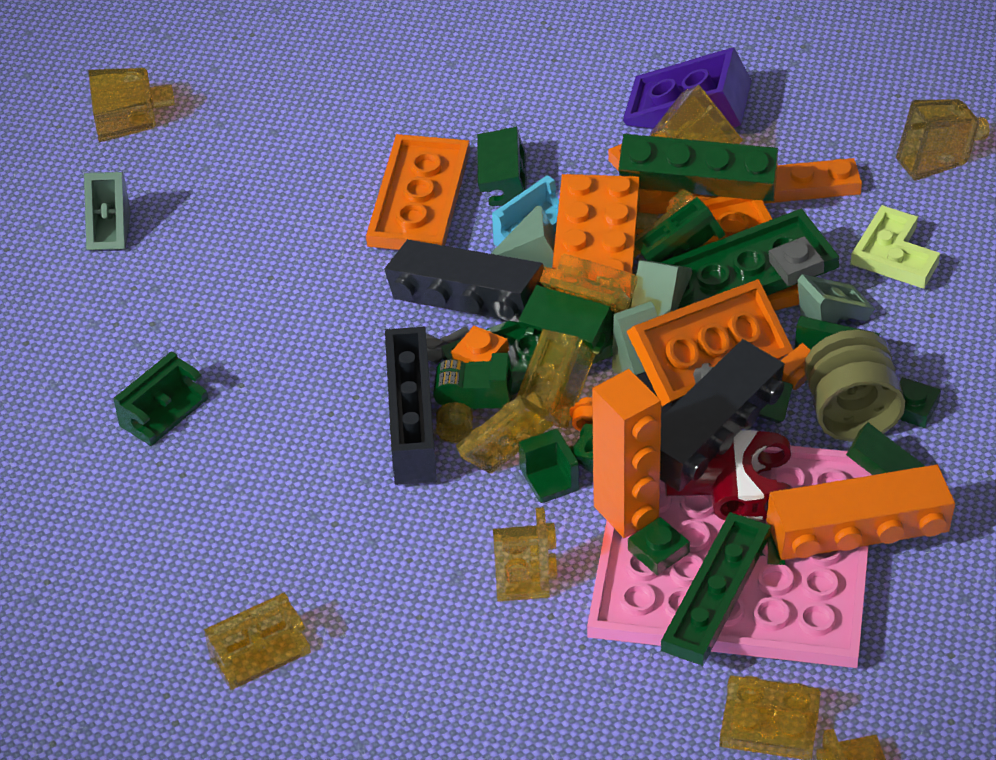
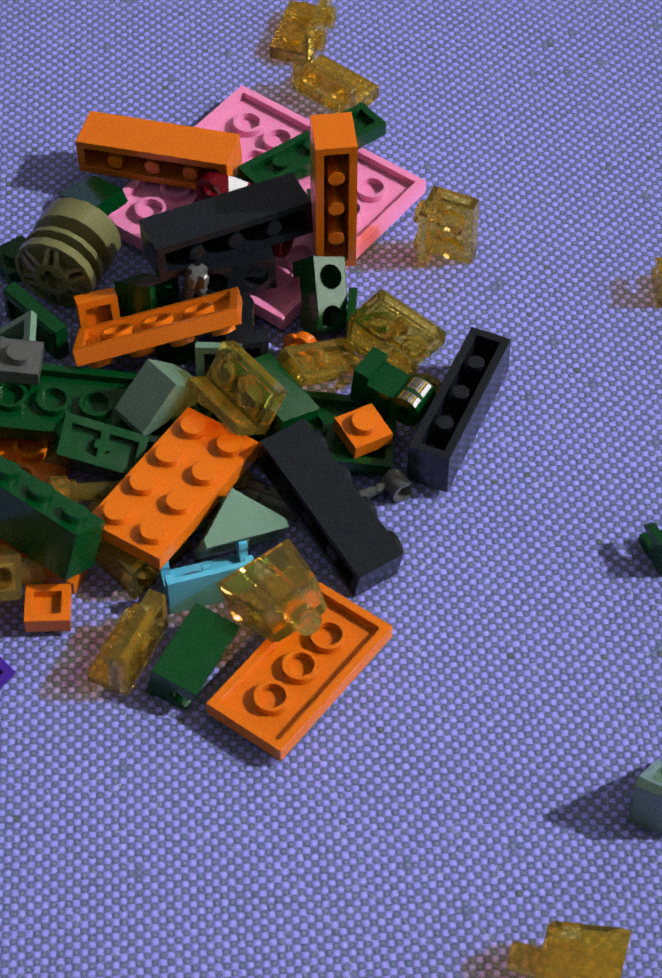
camera: 155 degrees left, 5 degrees up
none -> clear yellow bracket [87,589,168,696]
none -> clear yellow torso [217,538,327,642]

